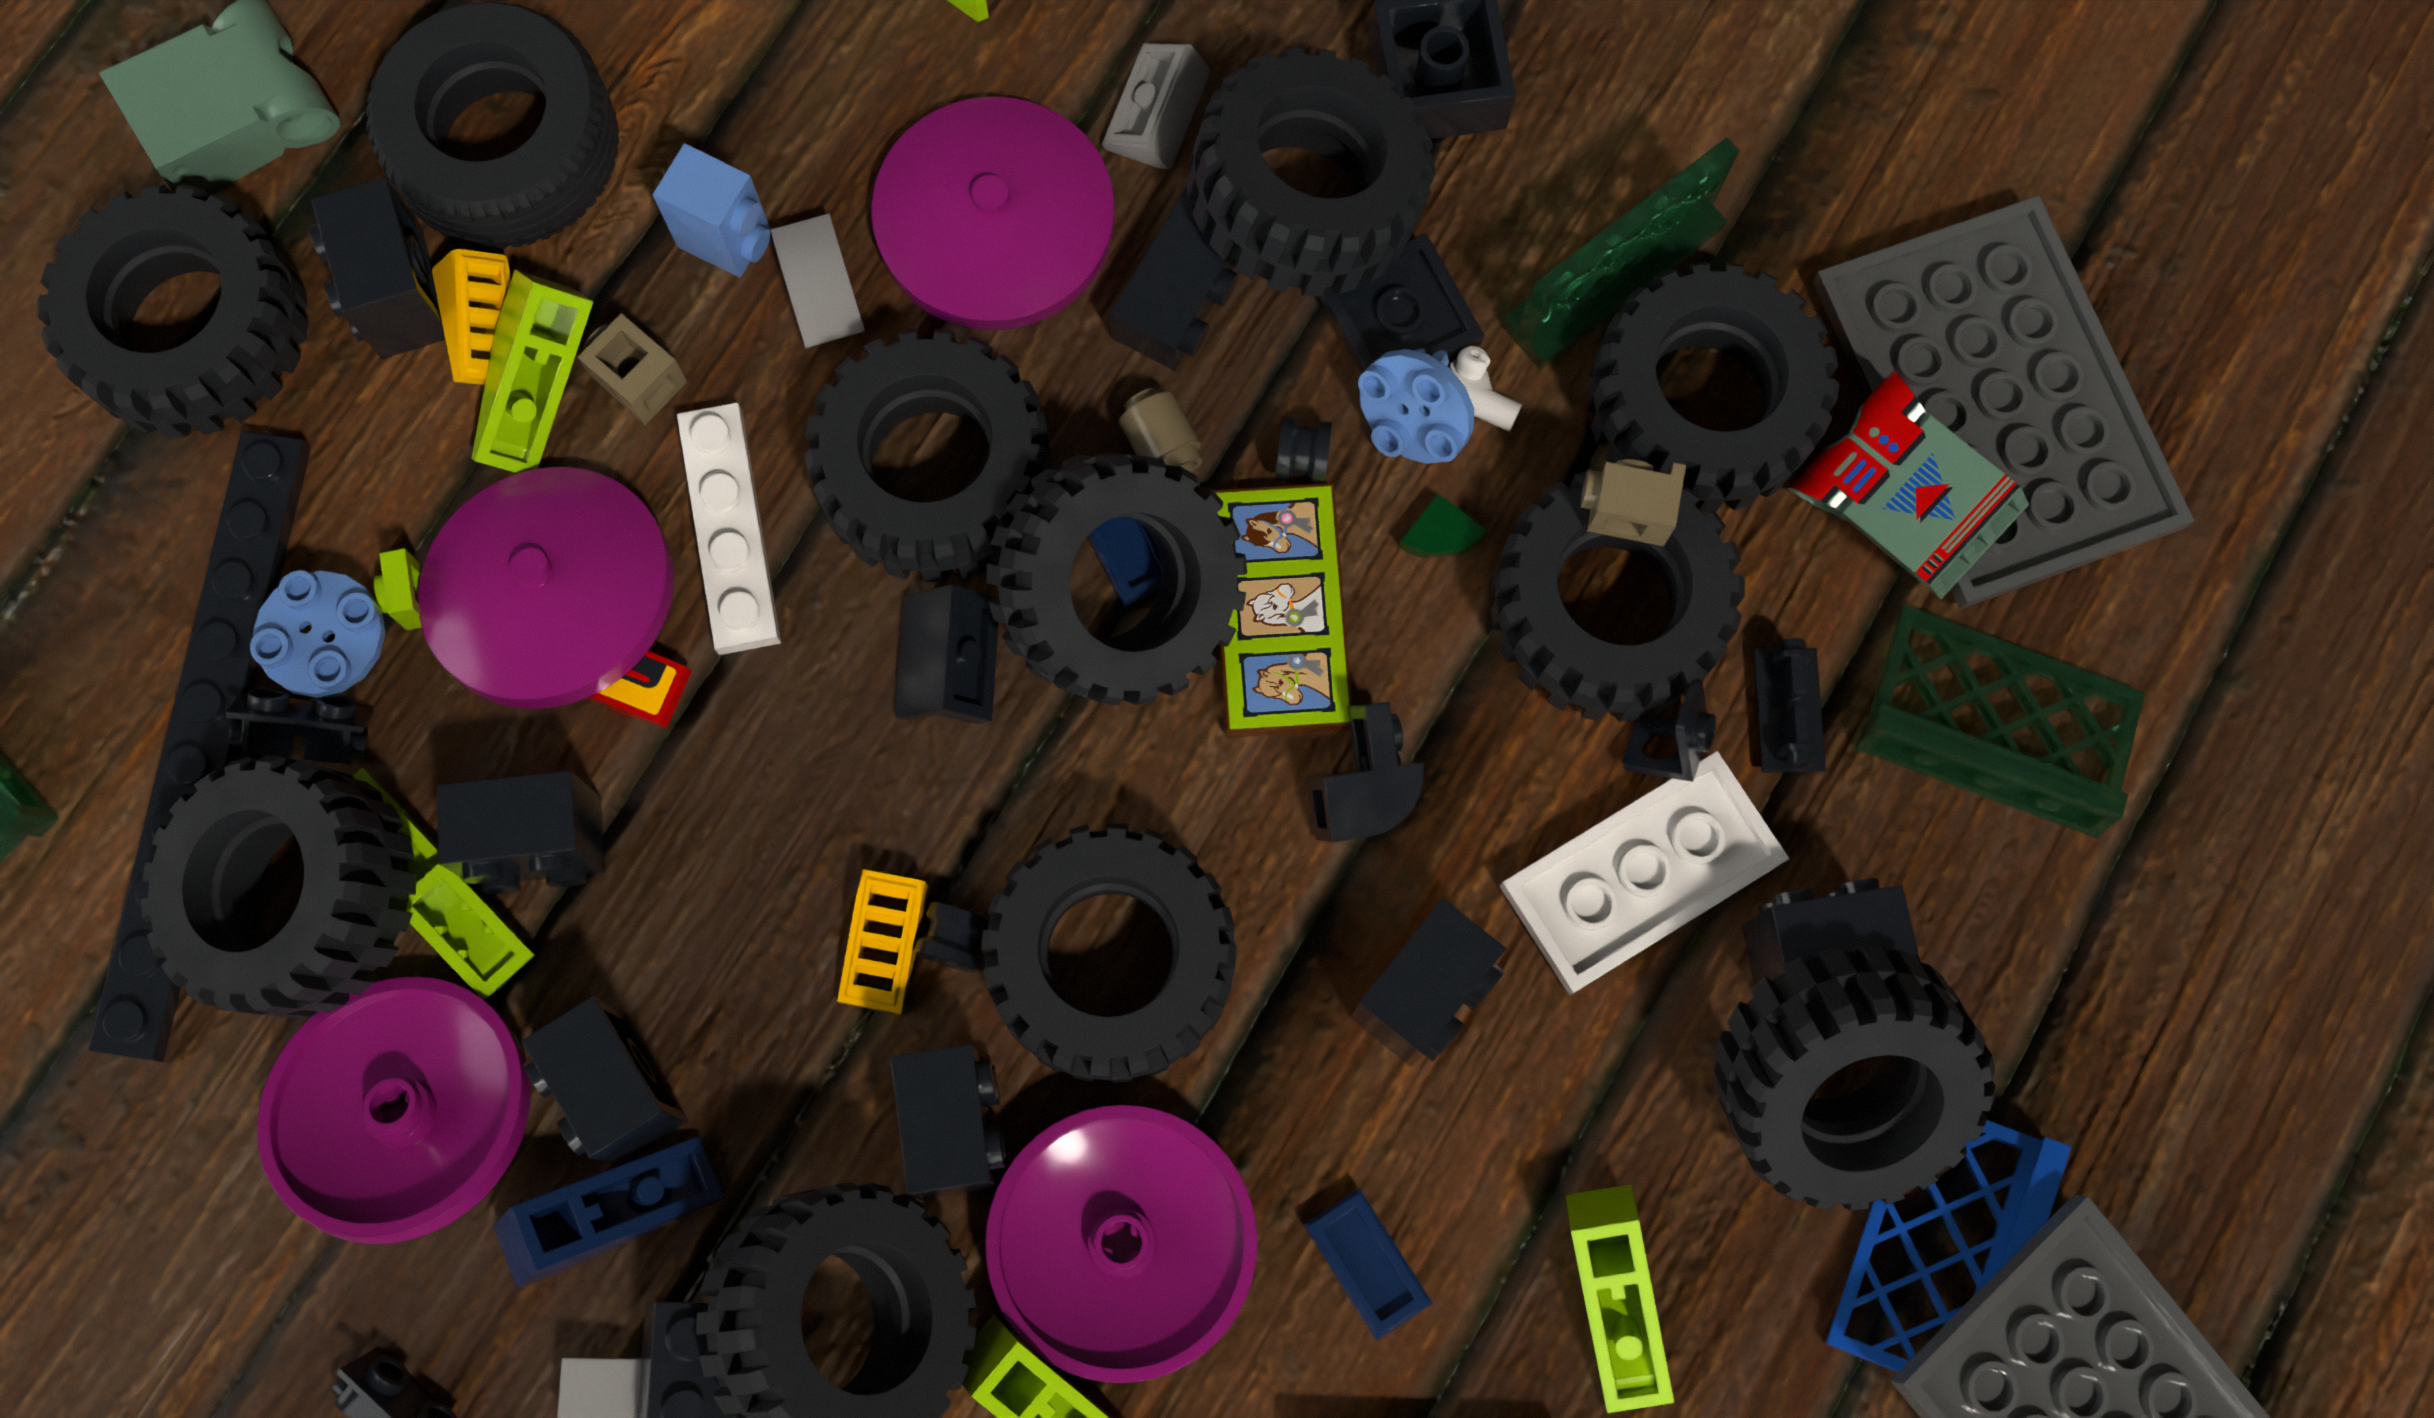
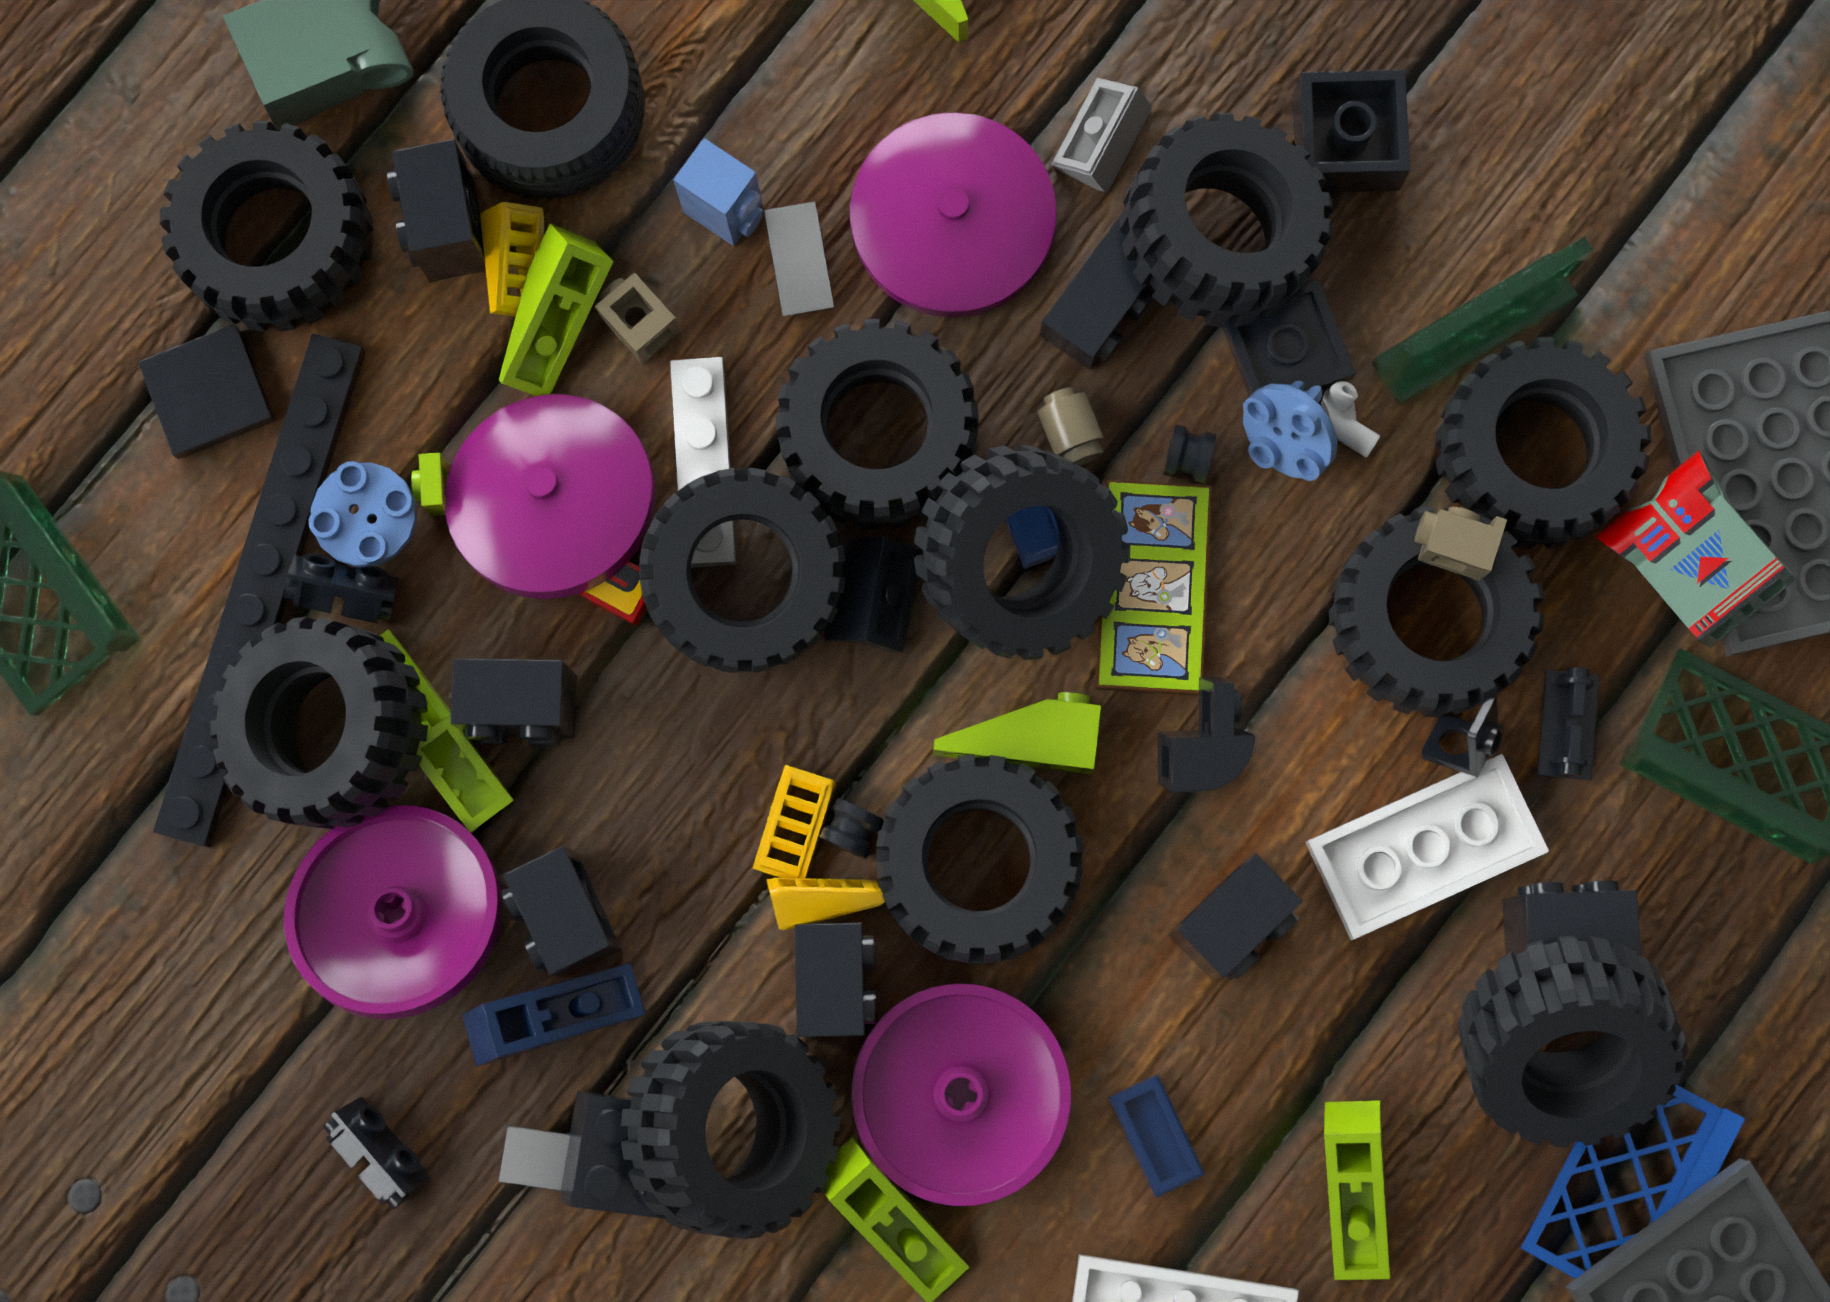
camera: 15 degrees right, 5 degrees up
dark green tile [1399,494,1488,558] -> none
none -> black tile [138,324,275,459]
none -> black tyre [639,468,846,673]
none -> yellow slope [766,878,885,931]
none -> lime slope [933,692,1101,775]

